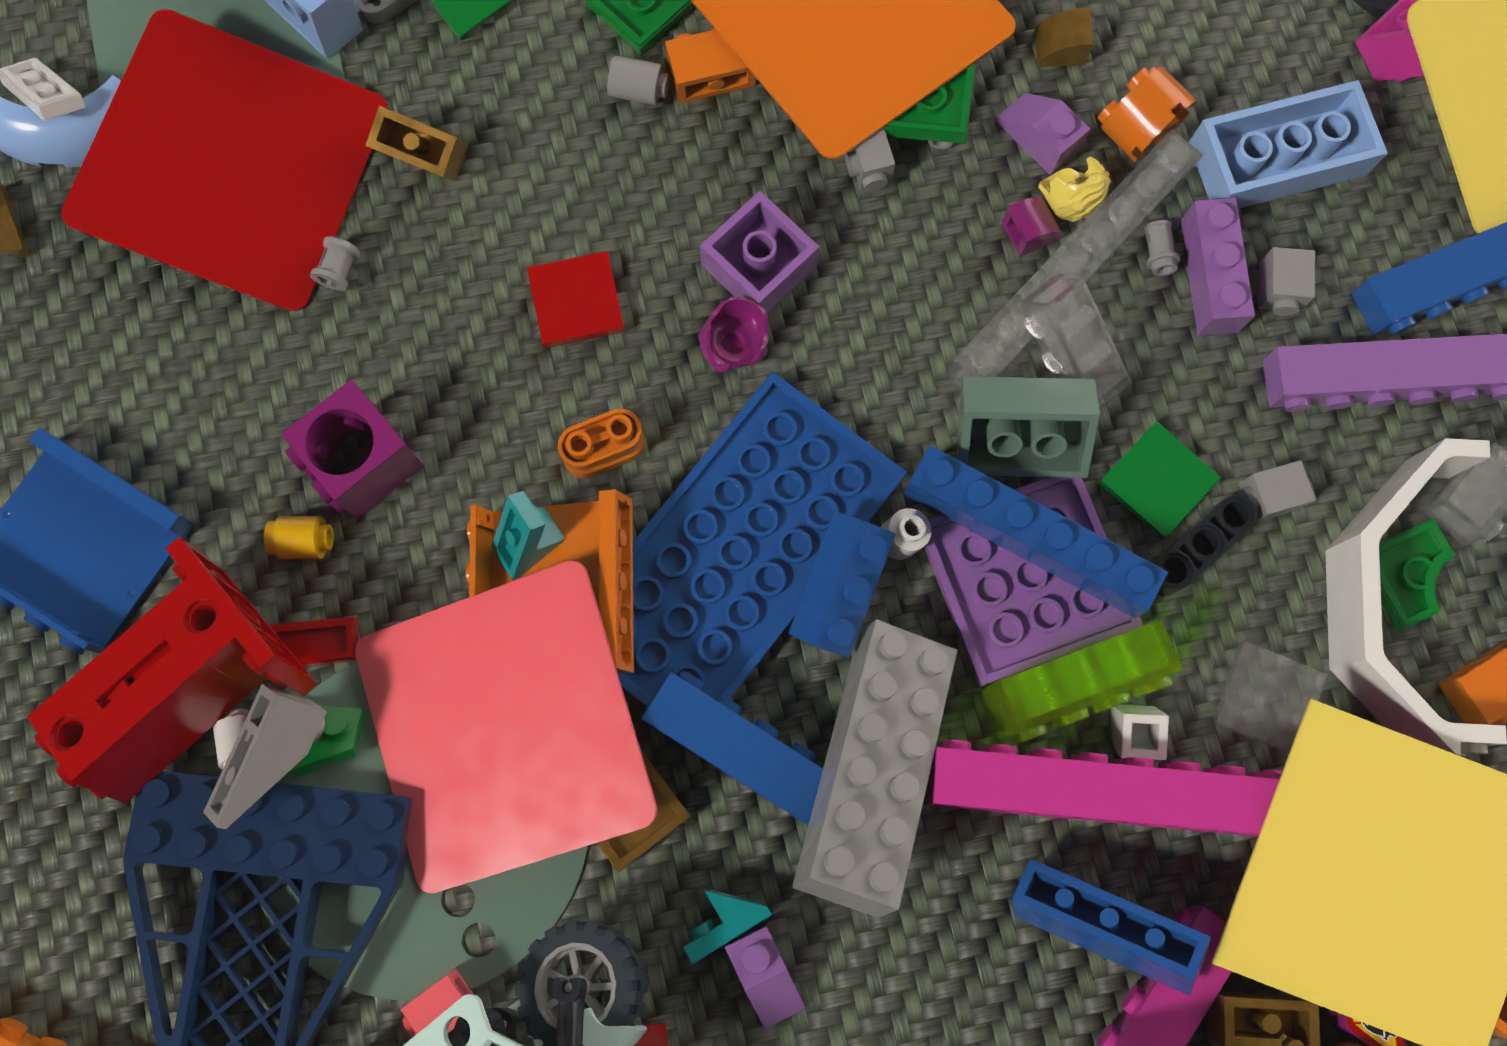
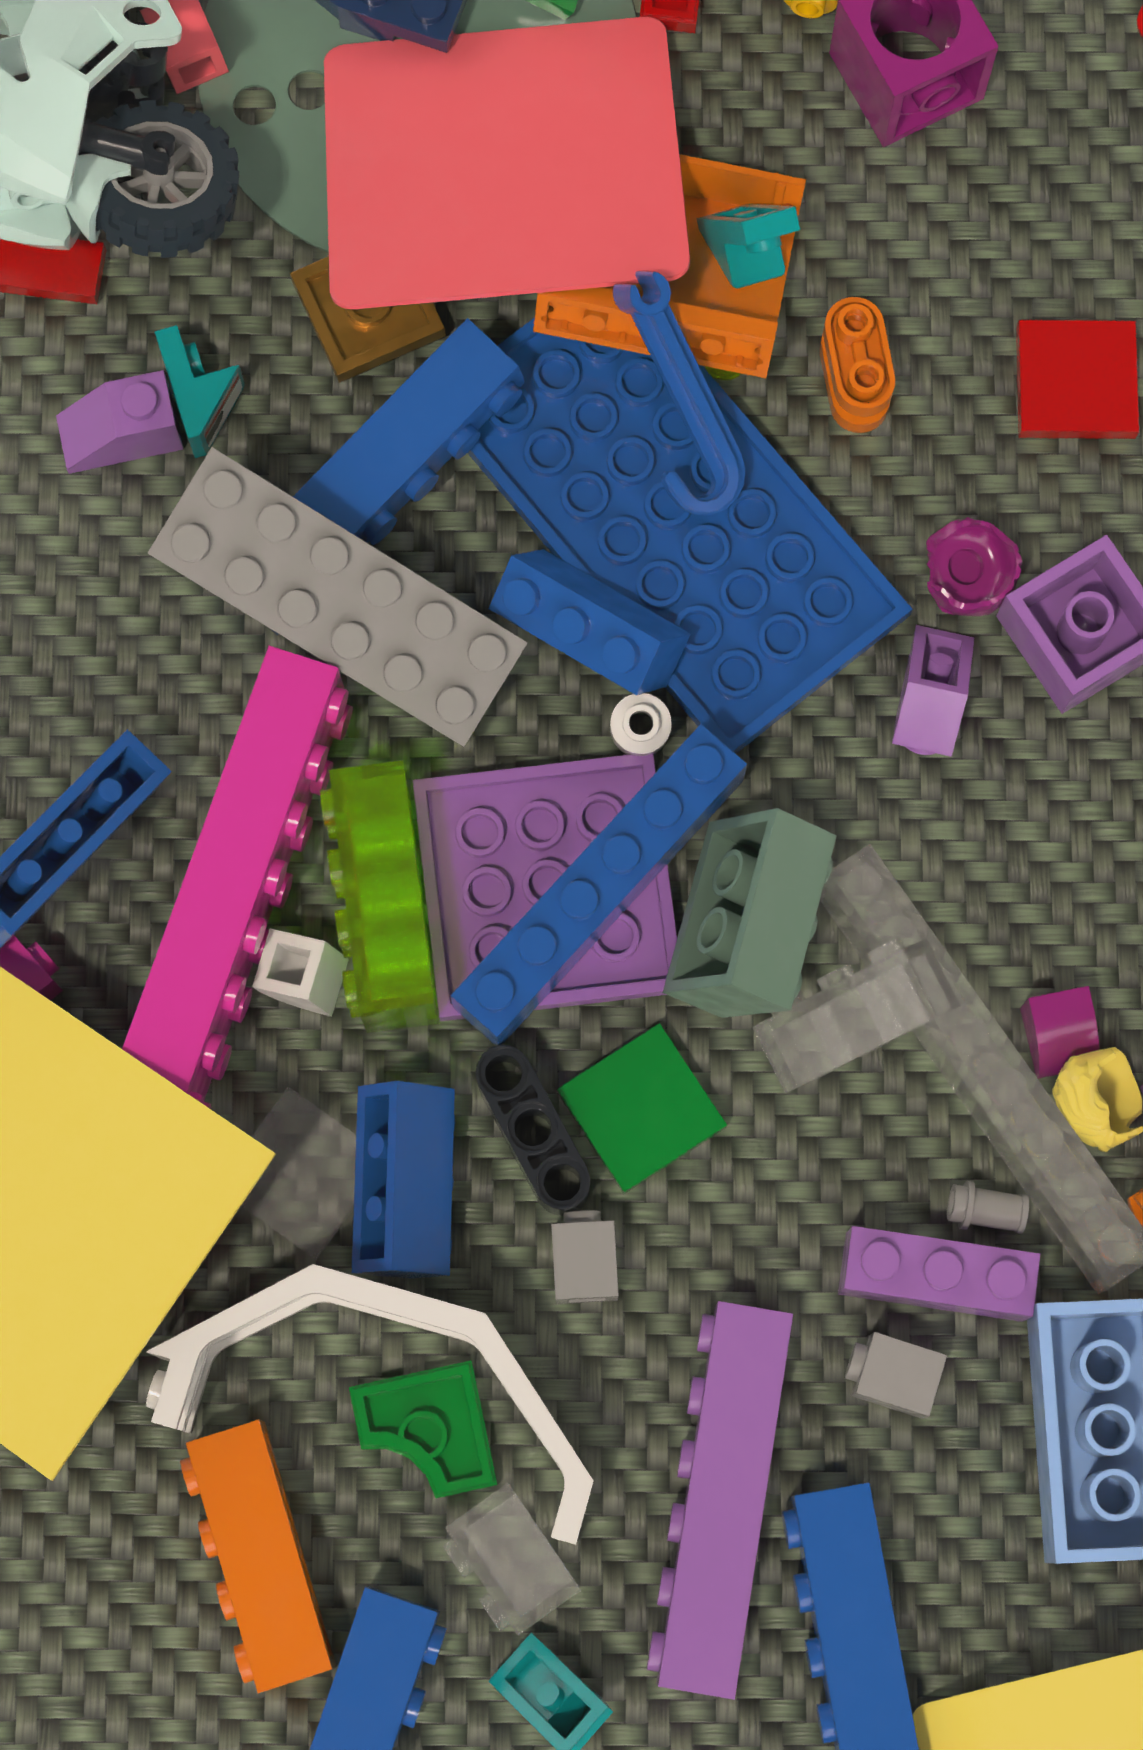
camera: 105 degrees right, 0 degrees up
none -> blue brick [352,1081,455,1279]
none -> blue piece [613,271,745,515]
none -> medium lavender slope [892,625,974,757]

